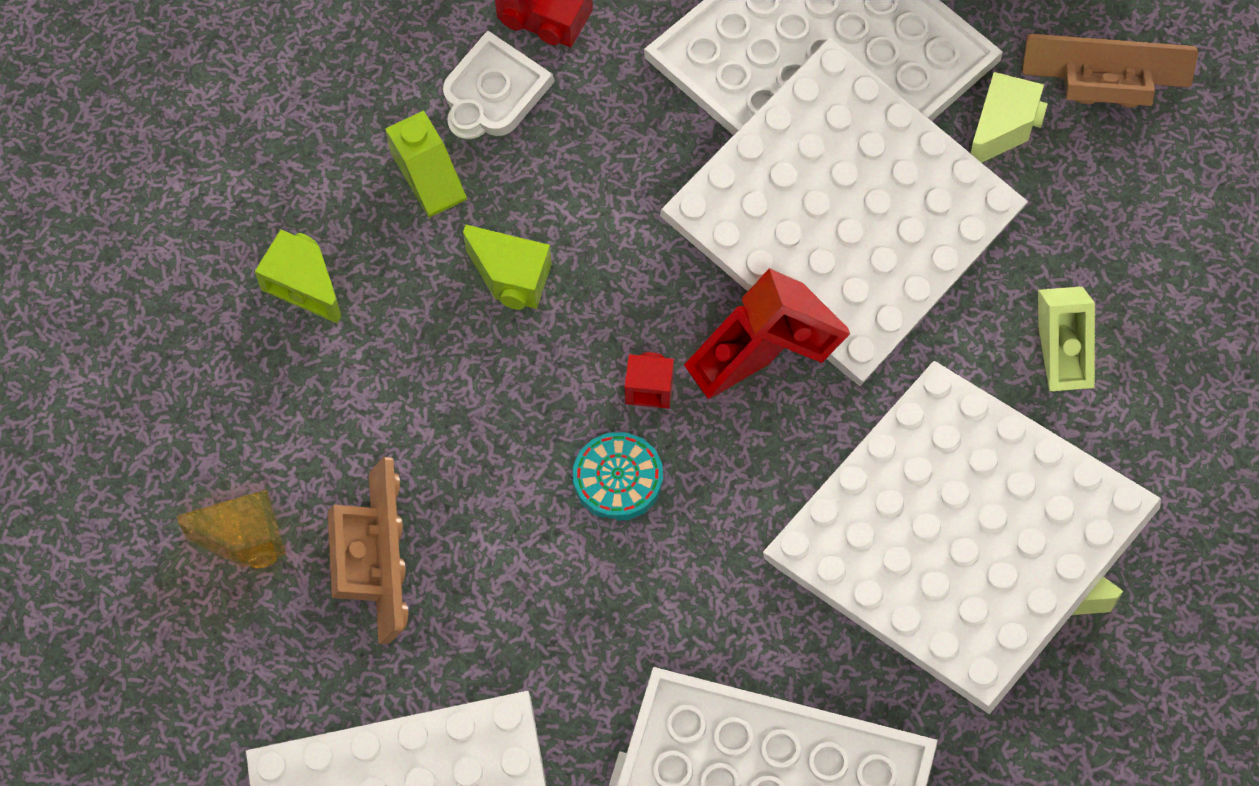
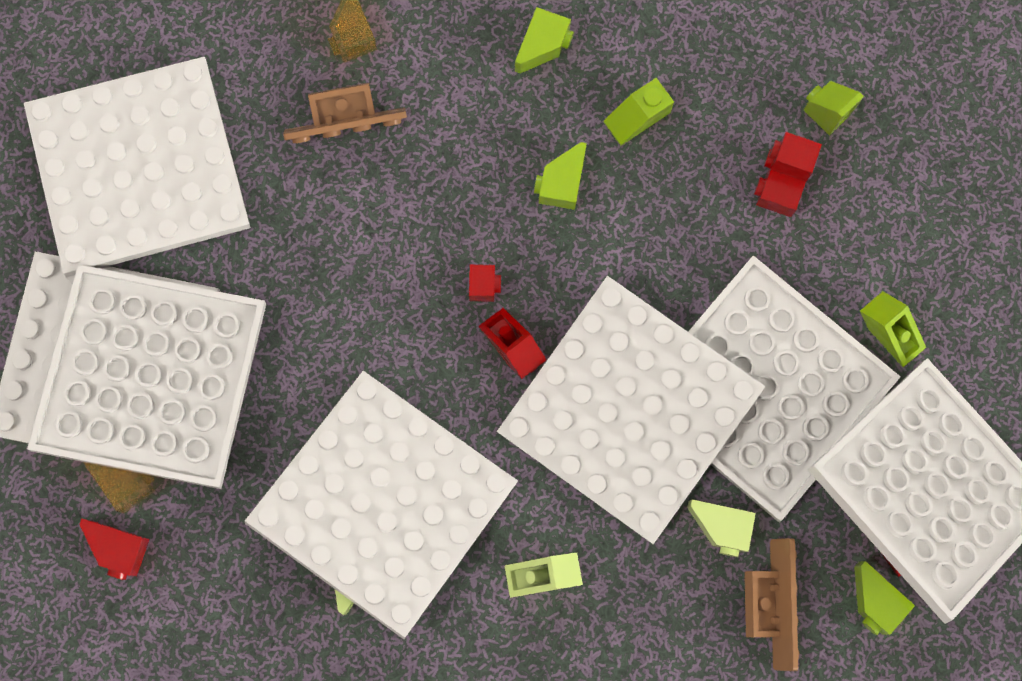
camera: 80 degrees right, 15 degrees up
white plate [443,30,555,139] -> none
teal tile [573,432,663,521] -> none
red slope [741,268,850,363] -> none

